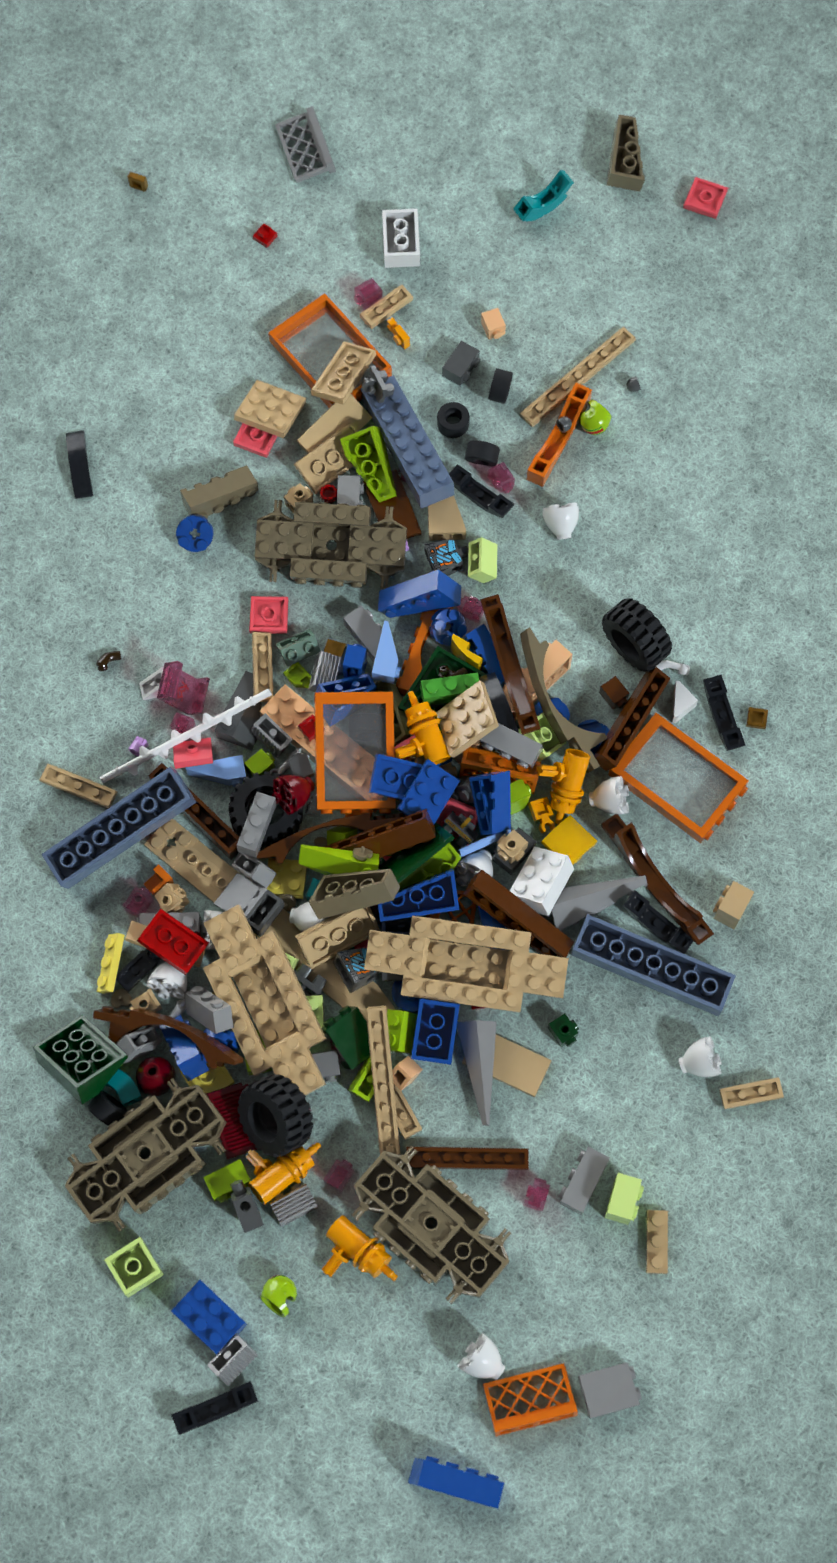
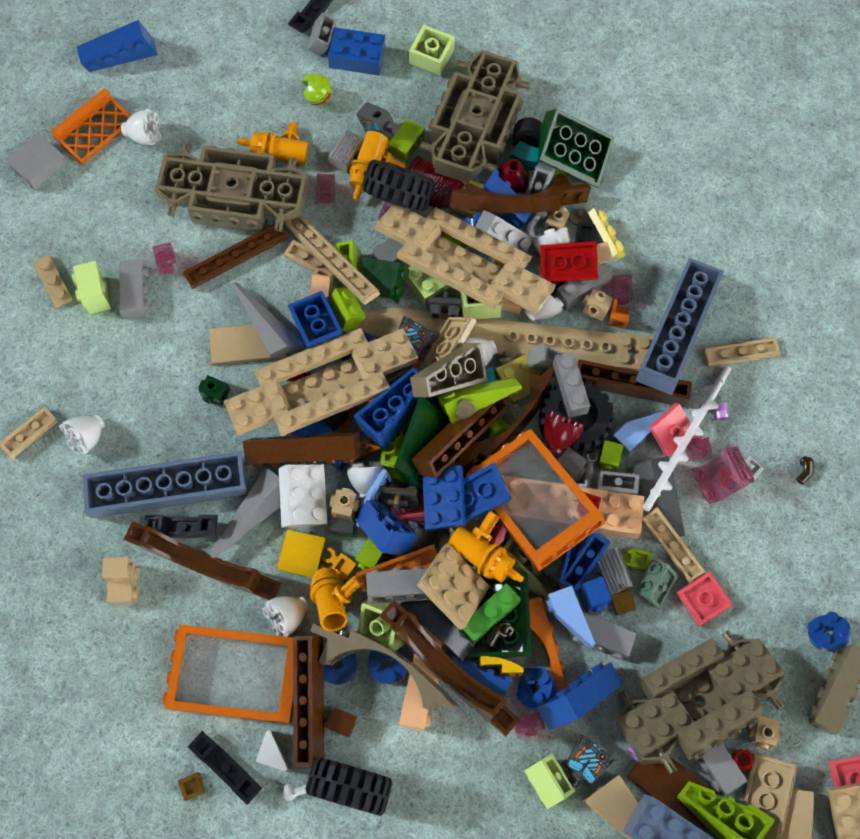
camera: 145 degrees right, 0 degrees up
dark grey slope [214,873,285,937] -> none

